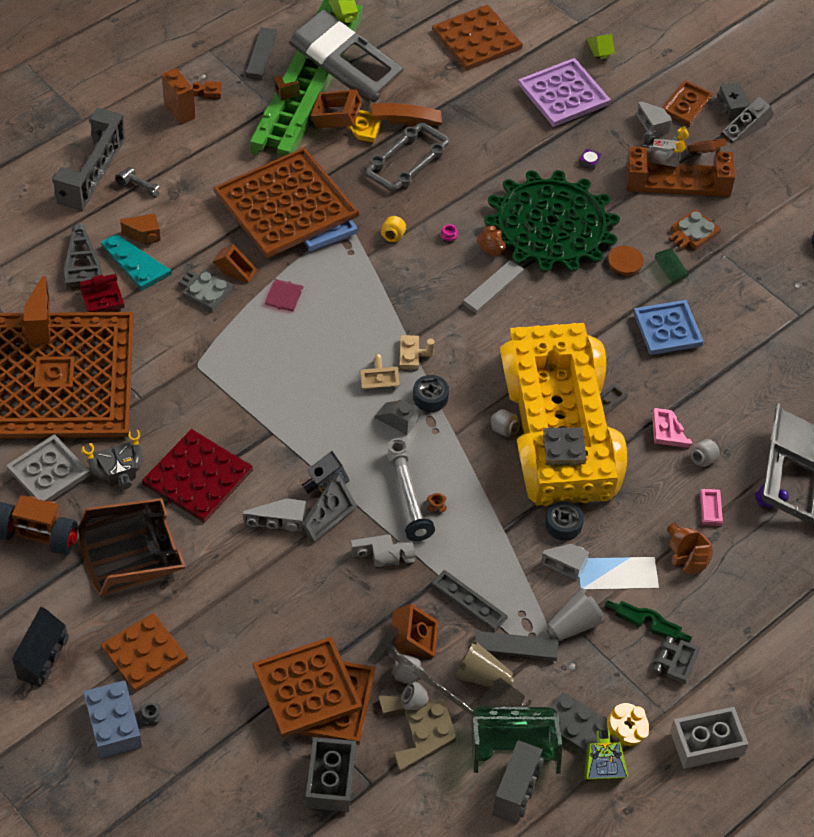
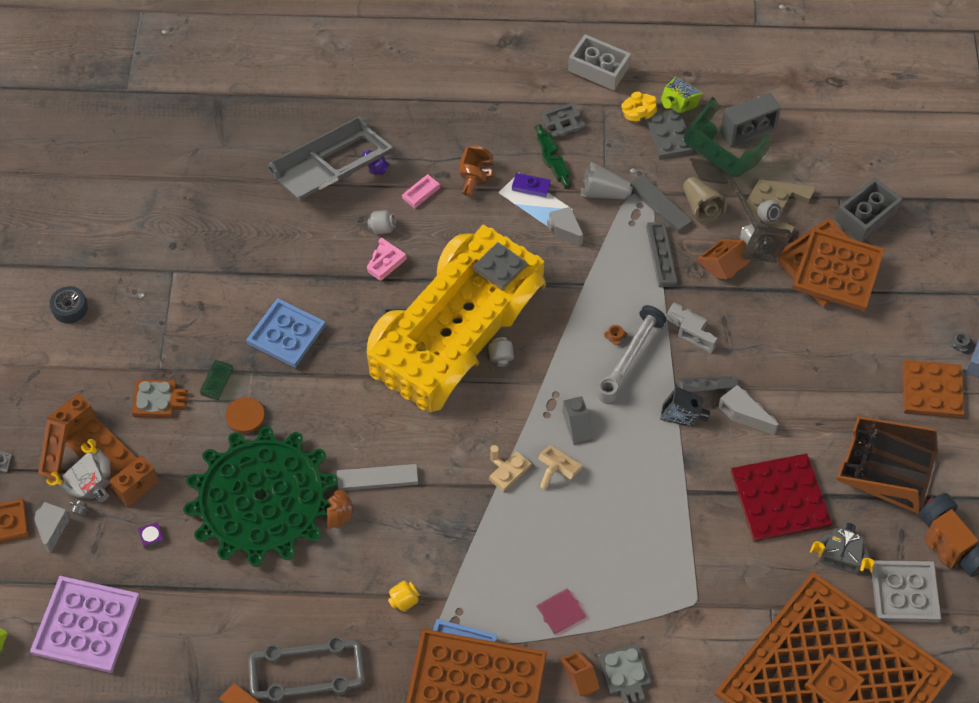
camera: 135 degrees left, 5 degrees up
black wheel [413,375,449,412] -> none
dark pink plate [441,224,458,241] -> none
wheel [545,501,584,540] -> none
none -> dark purple plate [512,173,551,198]

